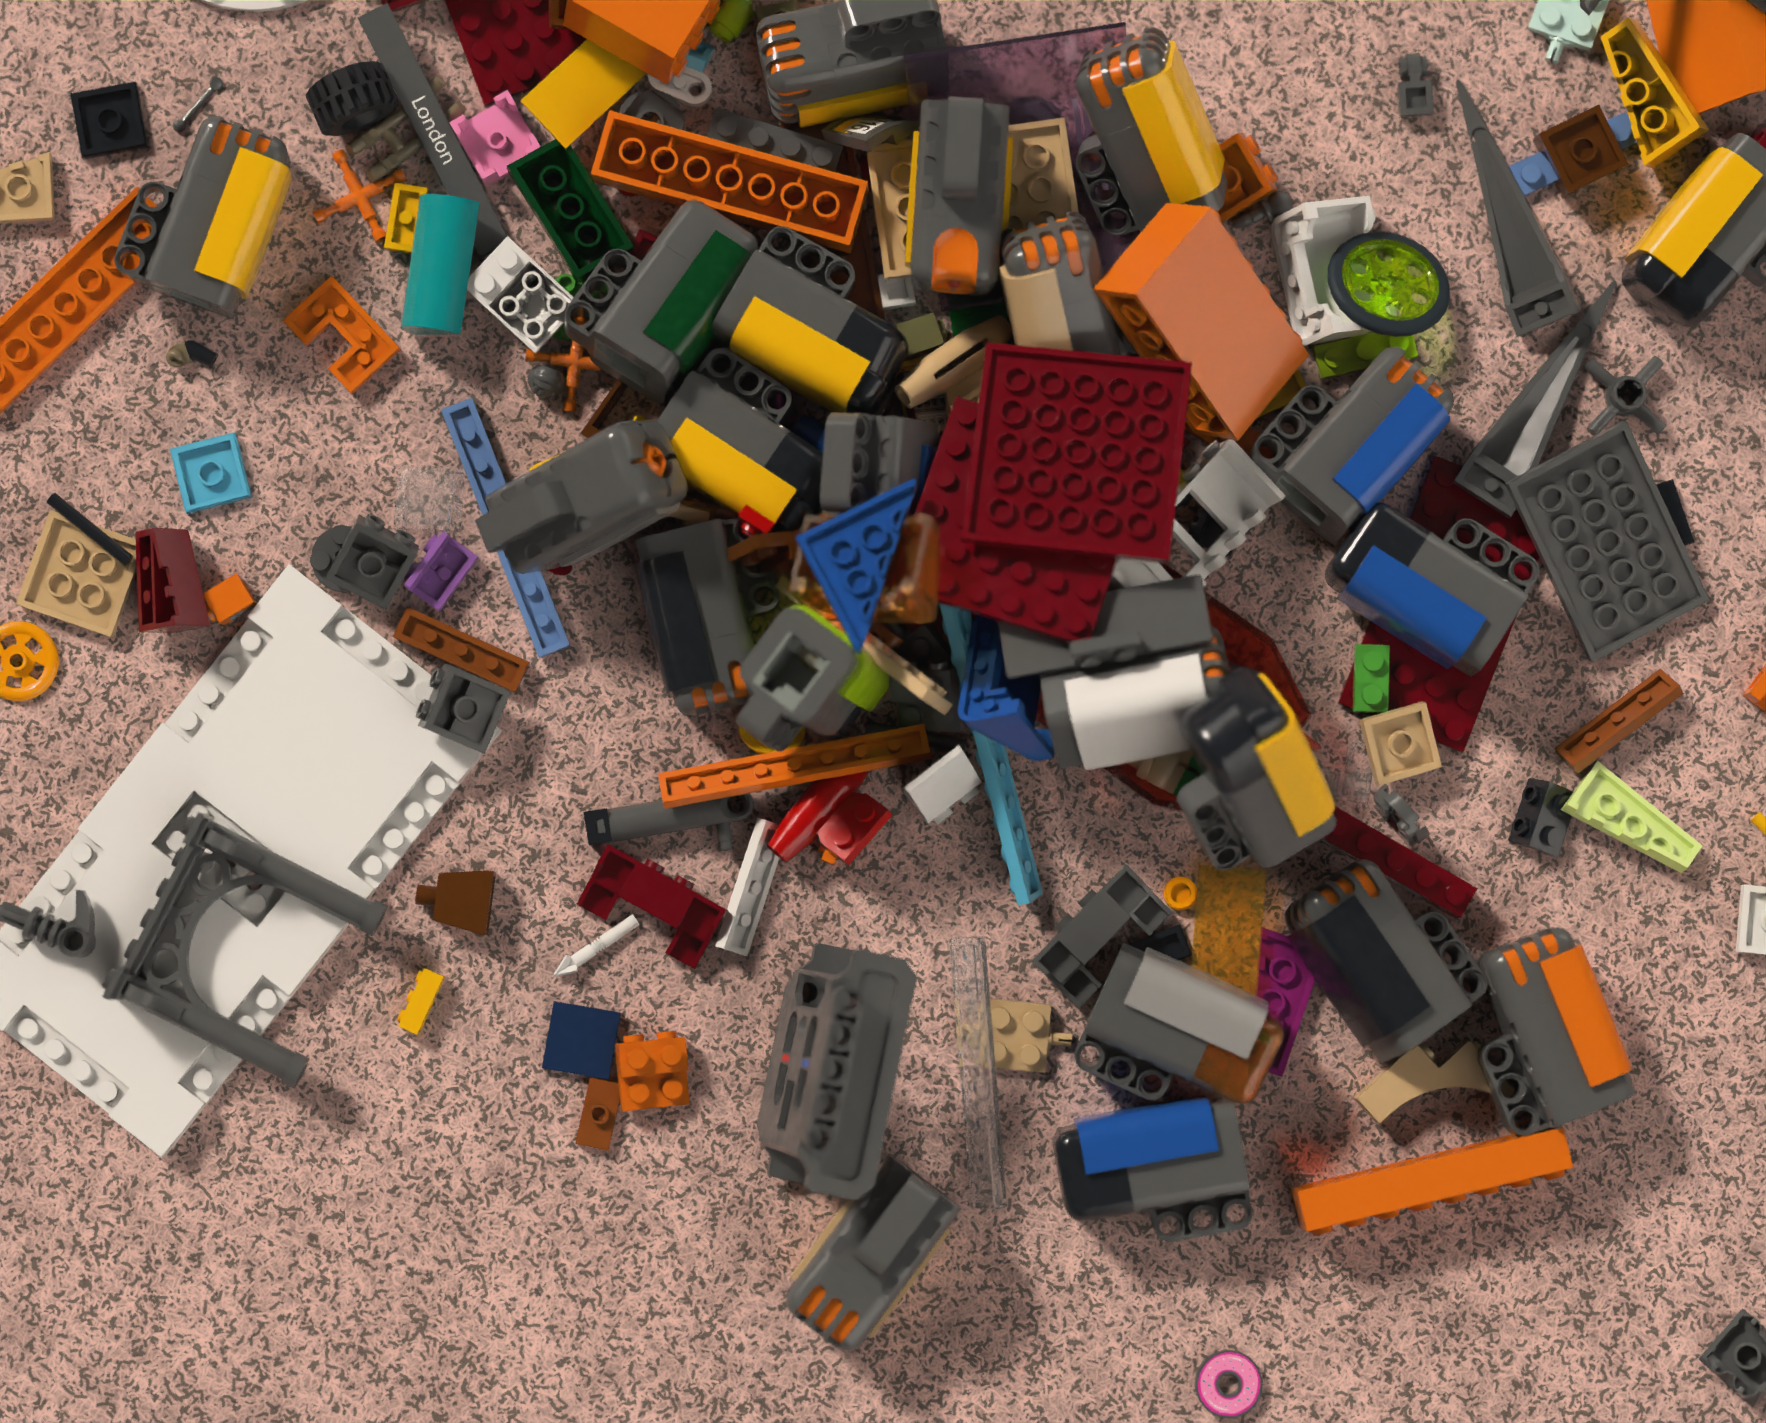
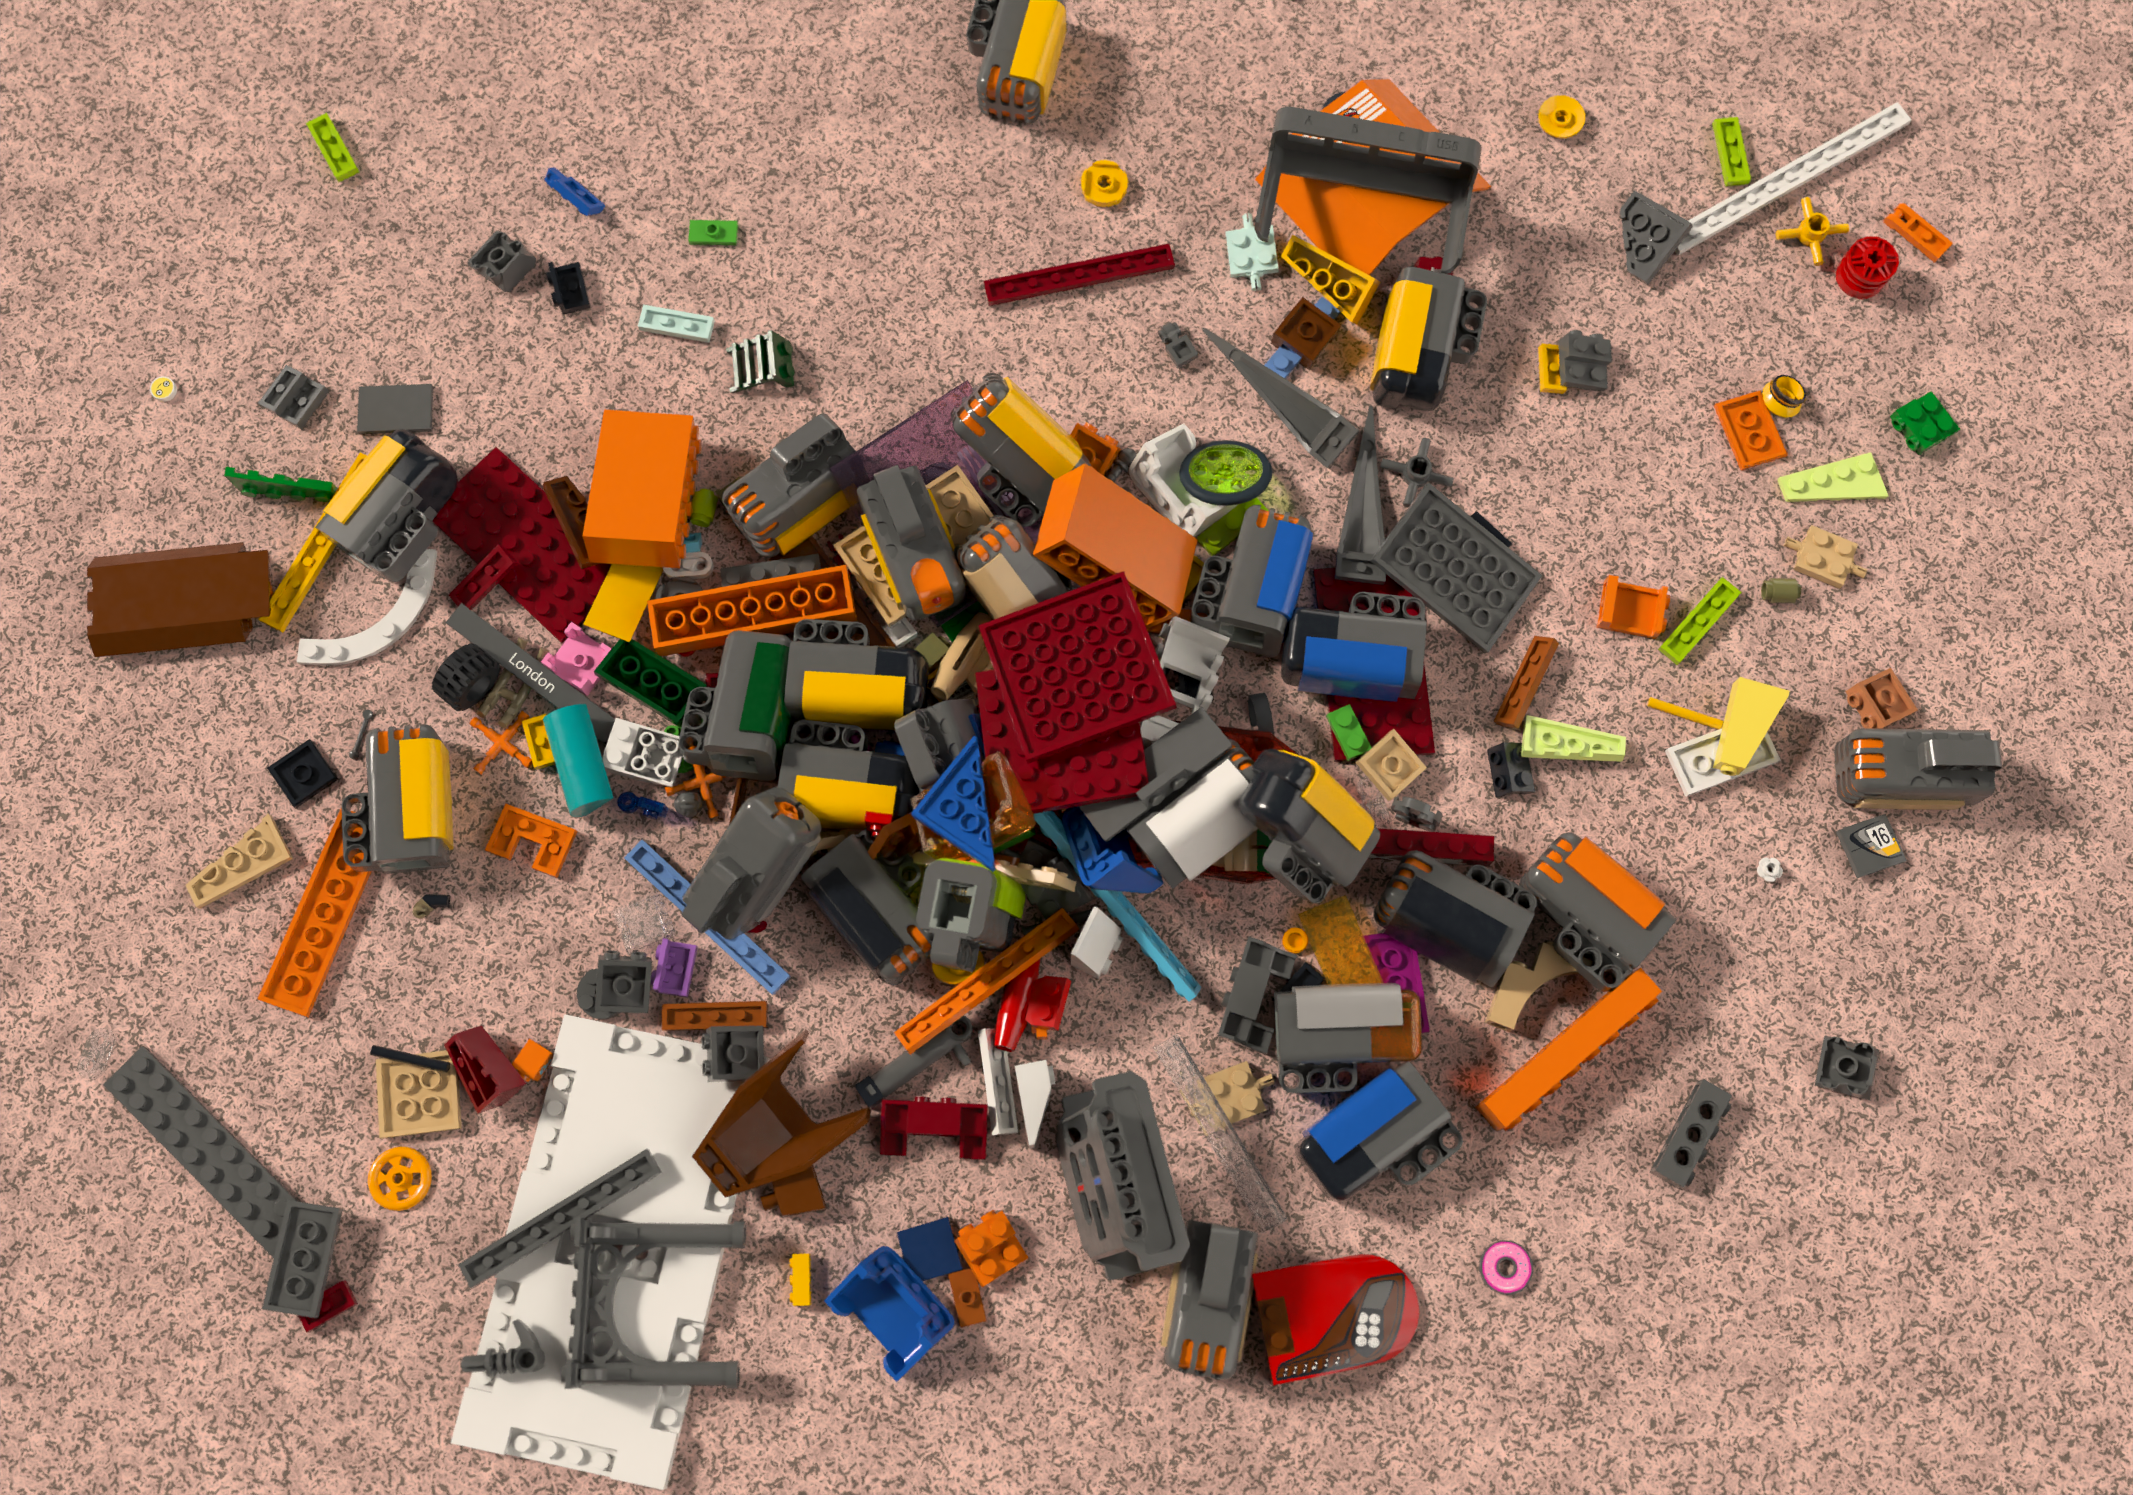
camera: 20 degrees left, 10 degrees down
medium azure tile [170,432,252,514] -> none
white piece [553,914,640,977] -> none
dark grey slope [821,112,919,152] -> none
none -> dark grey plate [458,1149,662,1288]
none -> clear blue plate [617,792,669,820]
none -> reddish brown windscreen [692,1029,871,1198]
none -> blue windscreen [824,1246,955,1382]
none -> white slope [1015,1060,1055,1149]
none -> black tyre [1248,693,1275,750]
none -> windscreen [1252,1254,1419,1385]
none -> dark grey brick [1650,1079,1732,1189]

